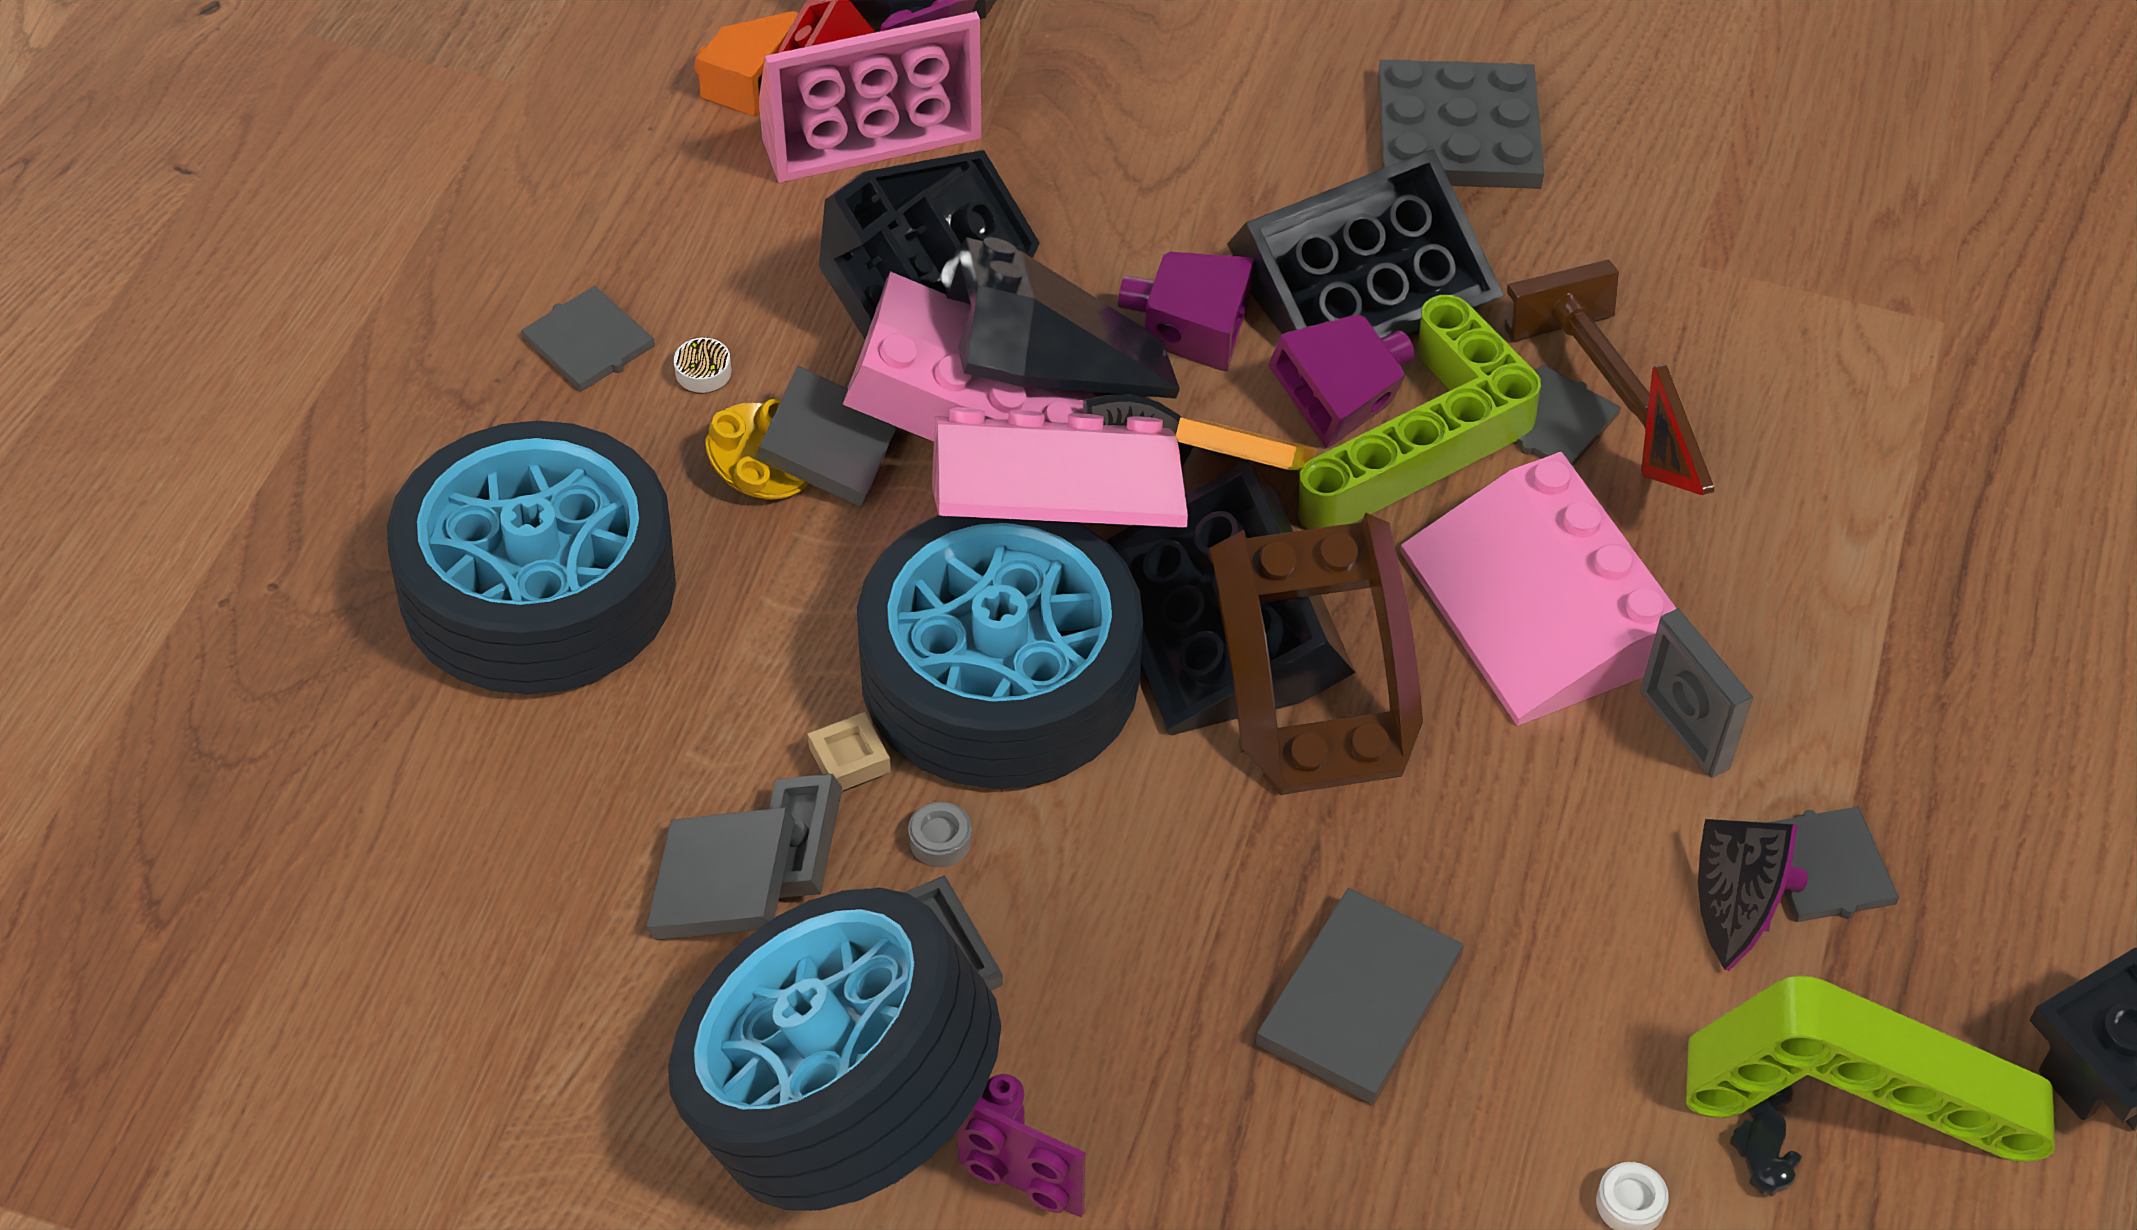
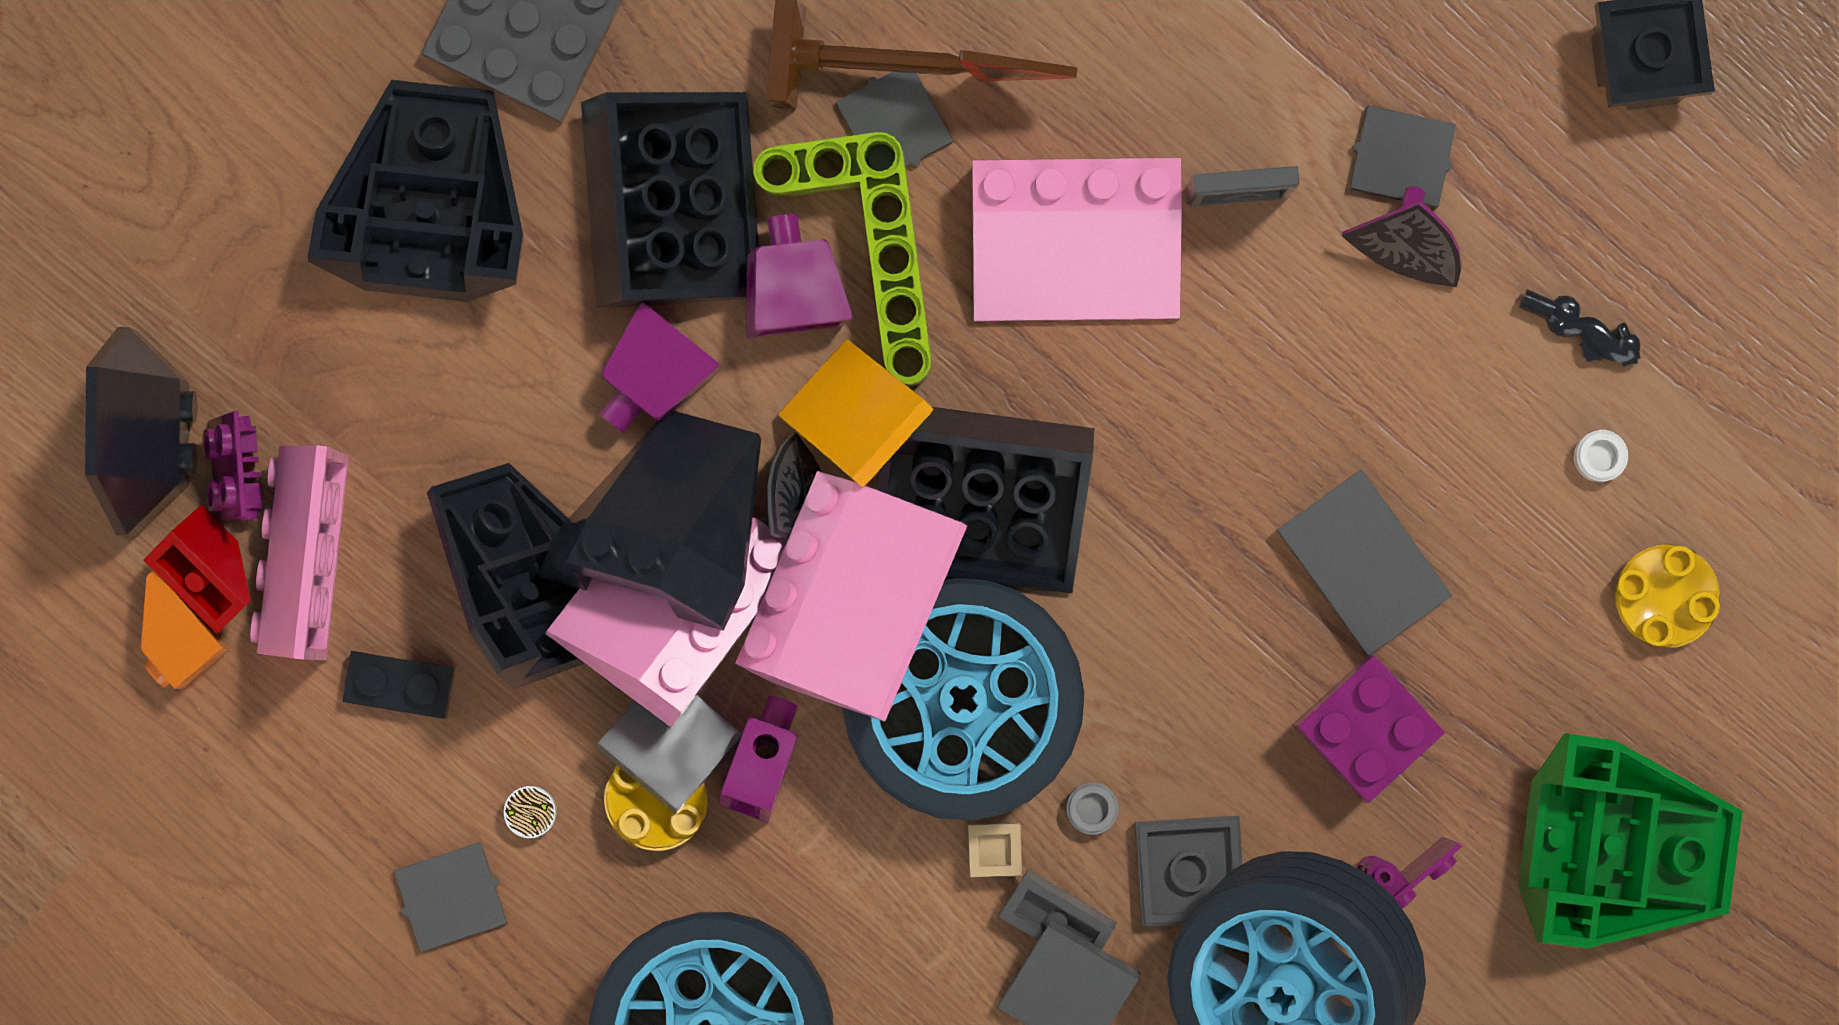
camera: 70 degrees left, 35 degrees up
reddish brown wedge [1208,512,1423,795] -> none
lime beam [1686,976,2055,1162] -> none
none -> black wedge [307,80,524,302]
none -> black plate [342,651,456,719]
none -> magenta torso [720,696,798,823]
none -> magenta brick [1292,655,1446,803]

